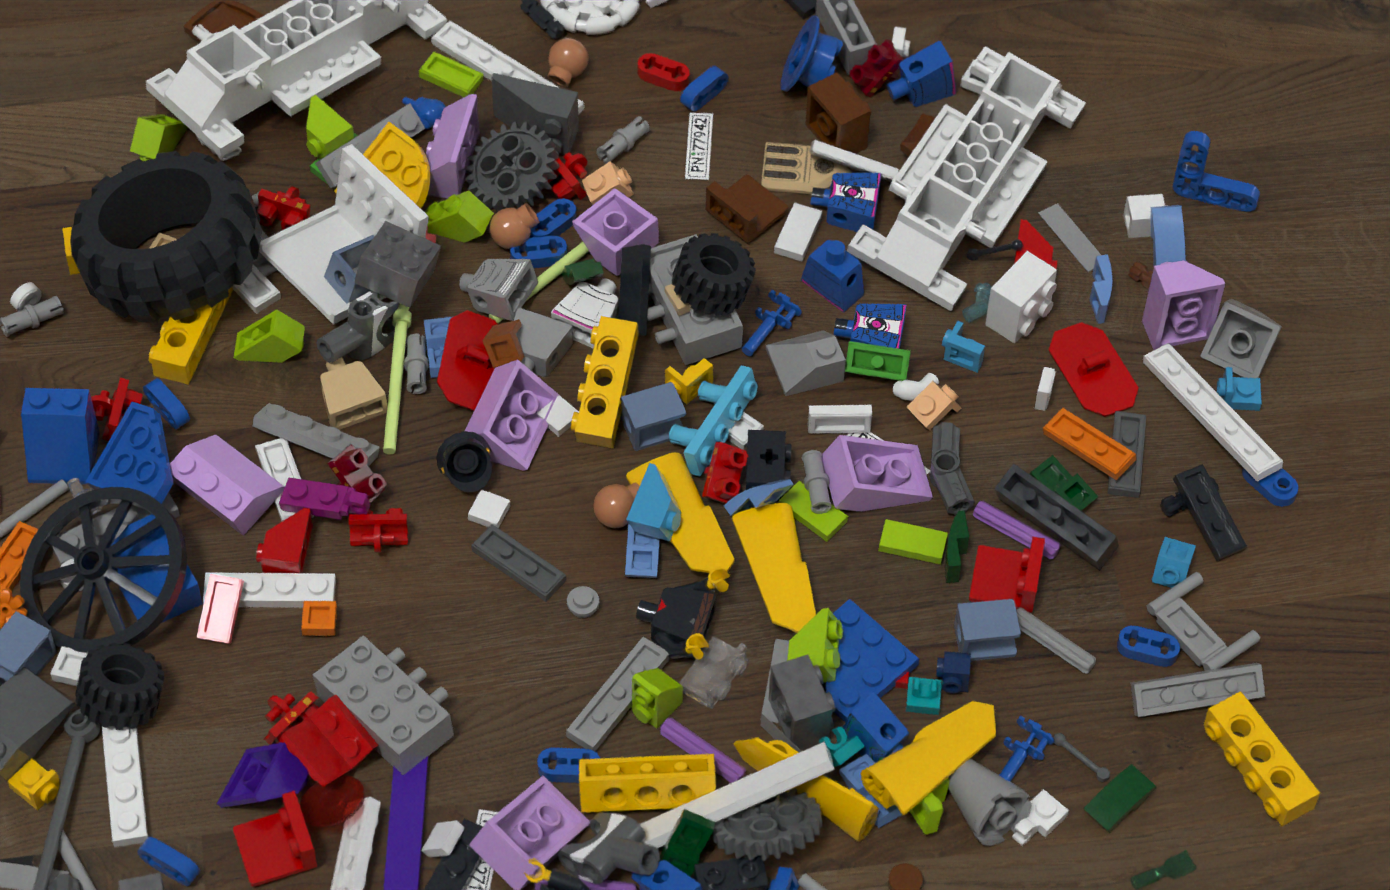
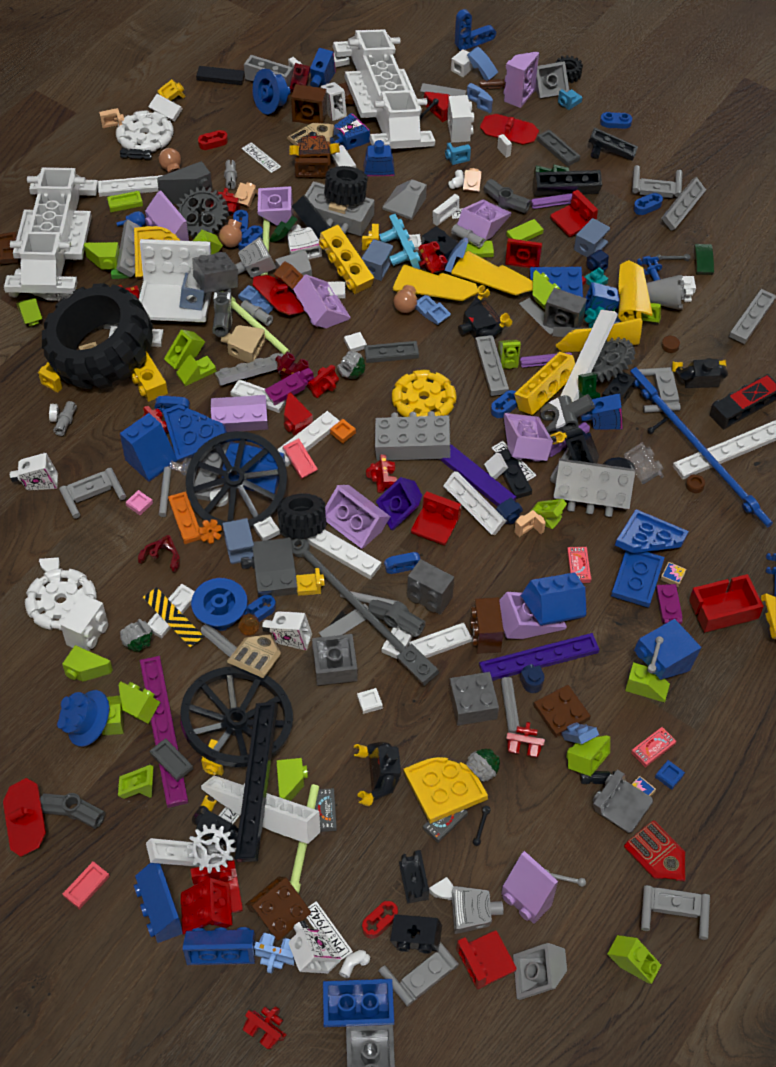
camera: 45 degrees left, 0 degrees up
red bracket [281,694,379,787] -> none
clear red dish [300,775,365,827] -> none
black piece [436,431,492,492] -> none
light grey plate [567,586,599,618] -> none
dark azure slope [626,463,681,541] -> none
clear bracket [679,636,749,709] -> none
blue beam [680,66,729,112] -> none
blue piece [742,290,802,356] -> none
white tile [809,140,899,182] -> none
torso [833,304,907,349] -> none
bright green slope [845,341,911,381] -> none
dark green slope [945,510,969,583] -> none
clear light blue arm [962,283,992,323] -> none
light grey axle [1016,607,1096,673] -> none
orange tile [1043,408,1136,481] -> none
clear green piece [1131,850,1197,890] -> none
white tile [1143,343,1283,481] -> none
dark azure bracket [1152,537,1196,588] -> none
yellow brick [1204,691,1320,826] -> none
none -> lime slope [176,354,216,386]
none -> torso [289,132,340,165]
none -> white torso [320,82,347,121]
none -> lavender slope [325,485,391,549]
none -> light grey piece [337,351,366,379]
none -> yellow plate [392,370,457,417]
none -> red slope [505,238,543,268]
none -> black tyre [555,55,583,83]

